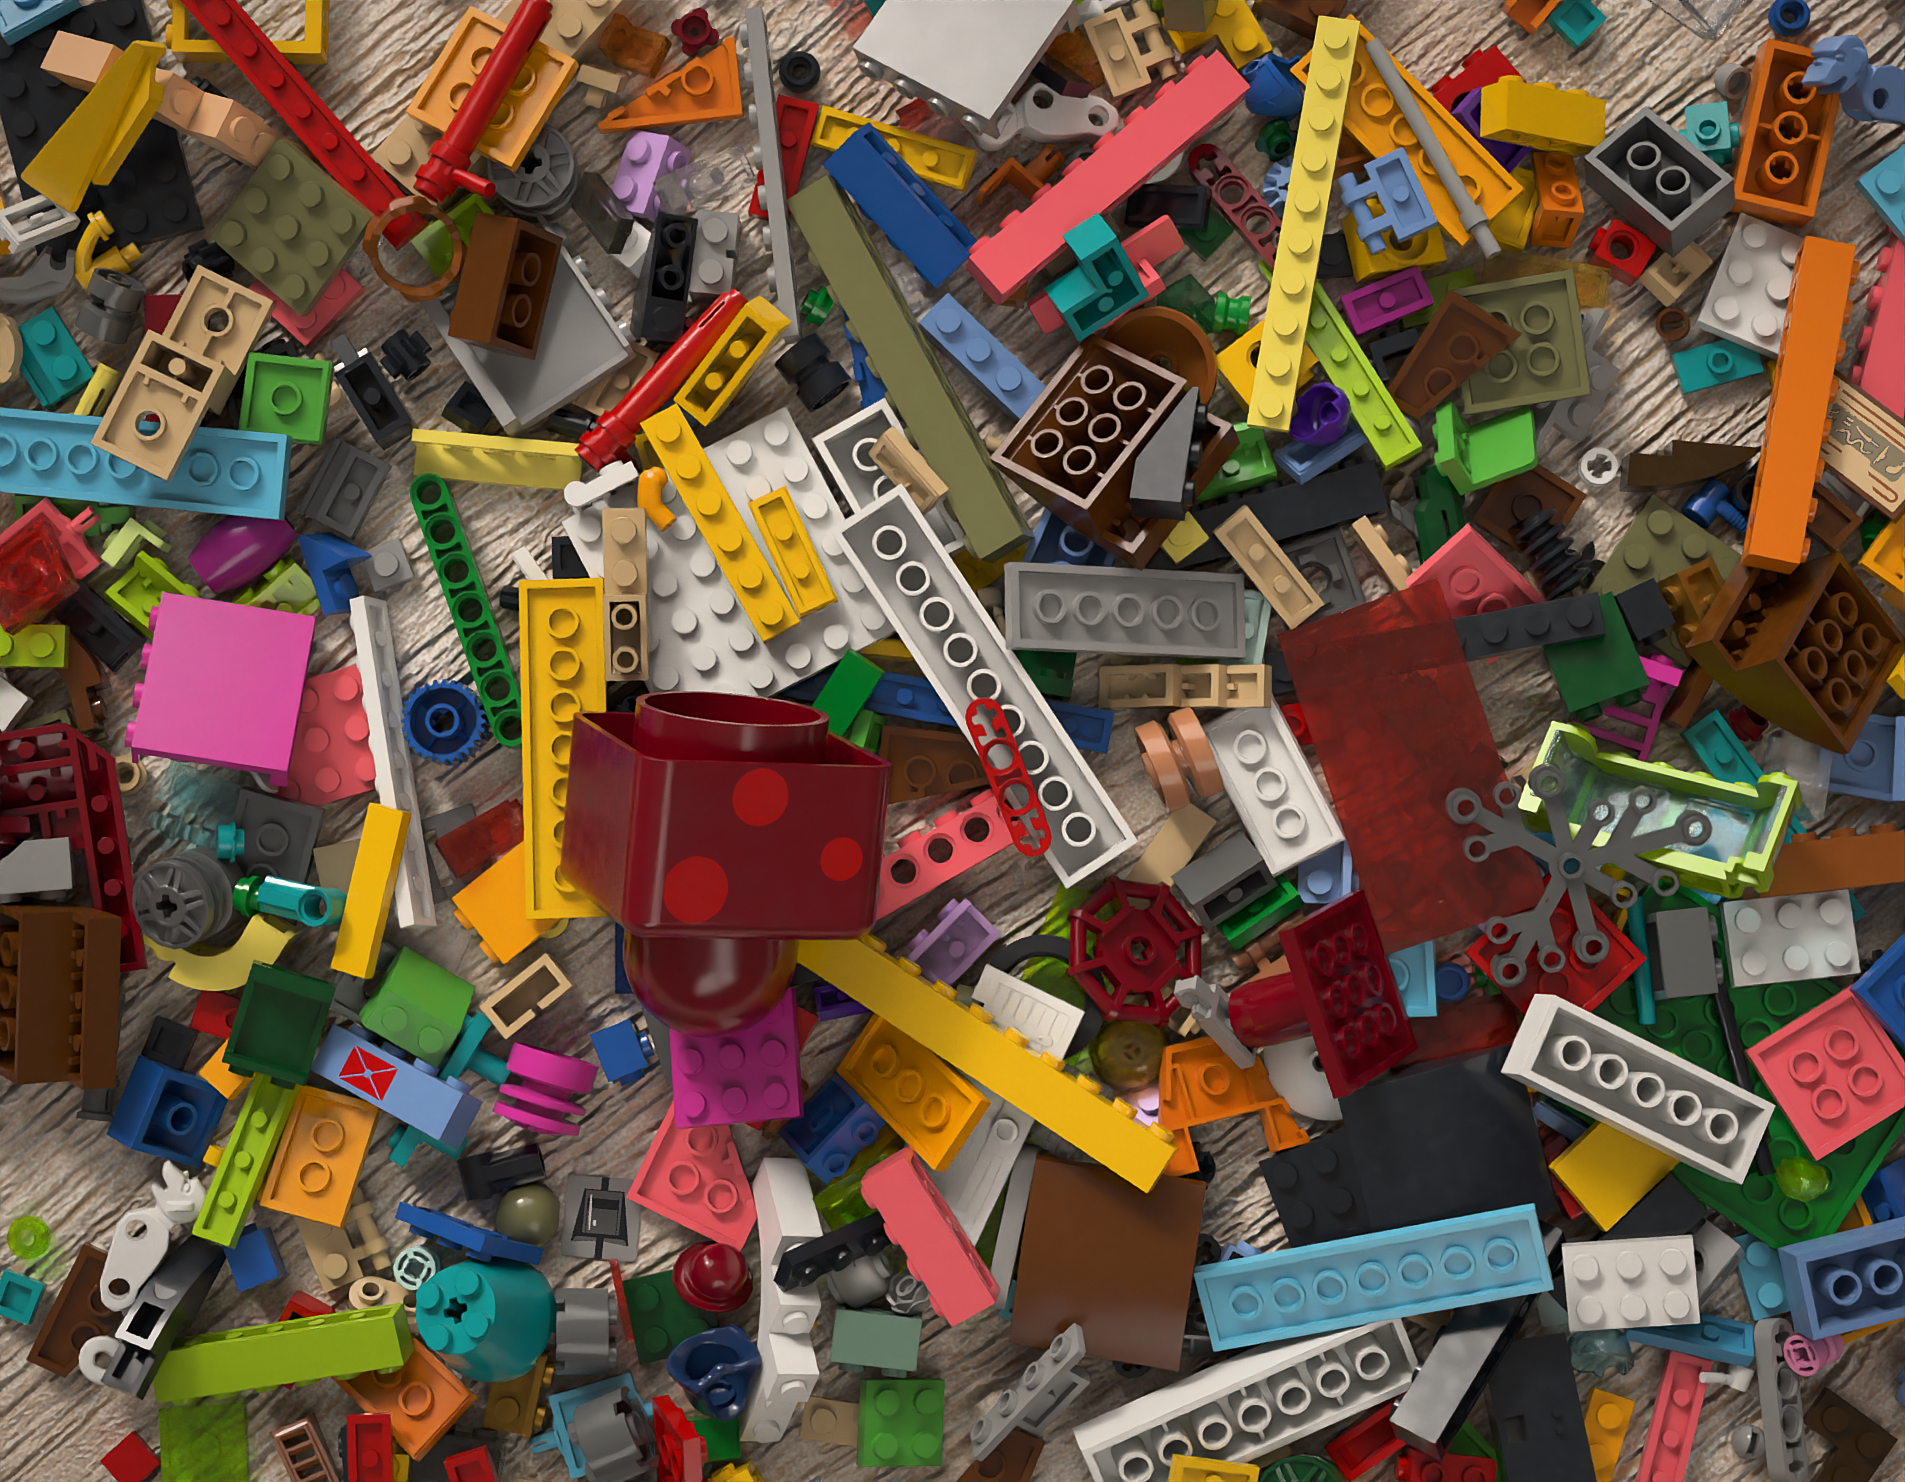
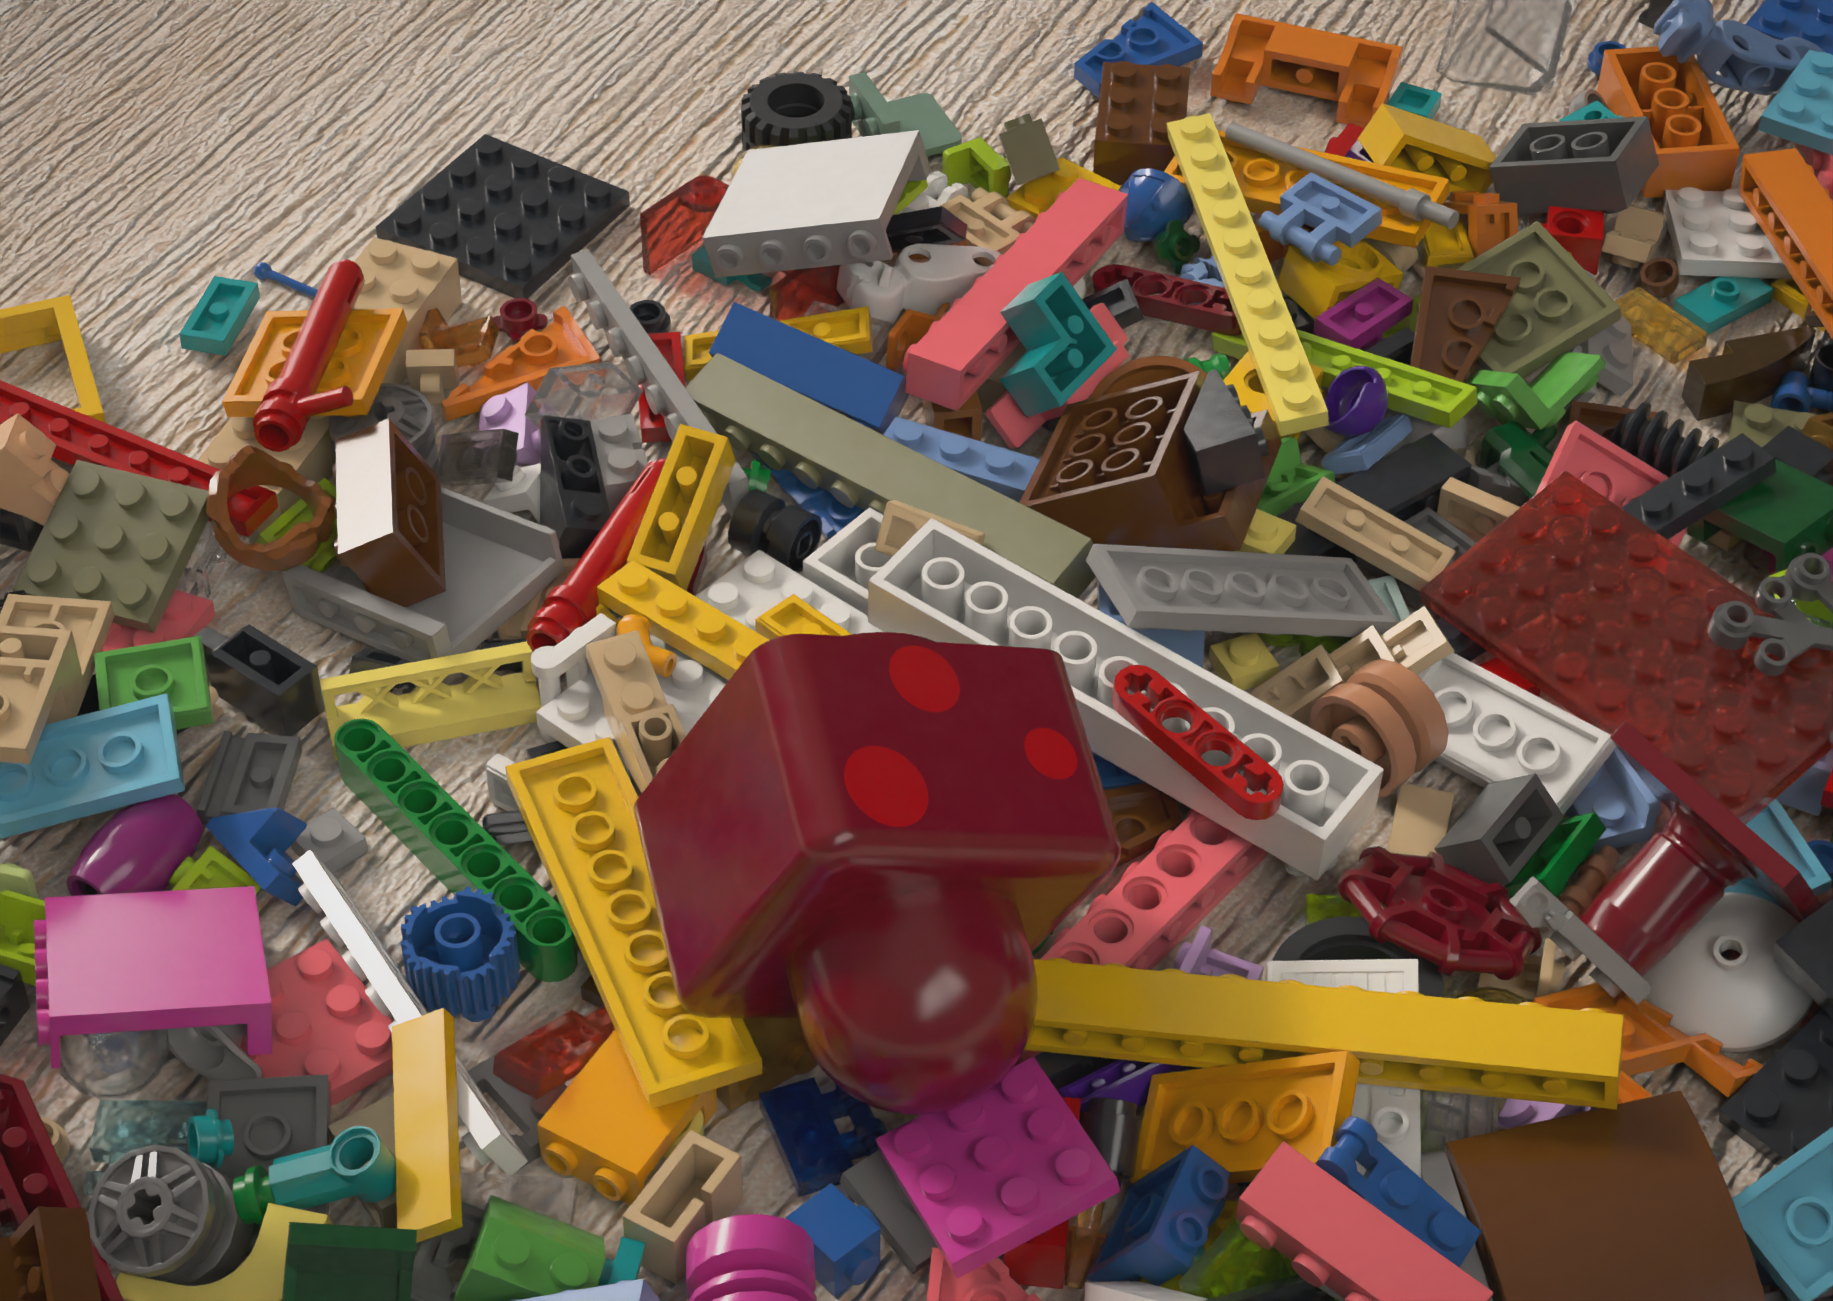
camera: 20 degrees left, 40 degrees down
black gear [379,329,432,381] -> none
dark green plate [1177,207,1235,262] -> none
white bush [1577,447,1618,487] -> none
none -> black brick [1080,1098,1141,1188]
none -> blue plate [1315,1116,1482,1267]
none -> clear yellow plate [1615,287,1708,365]

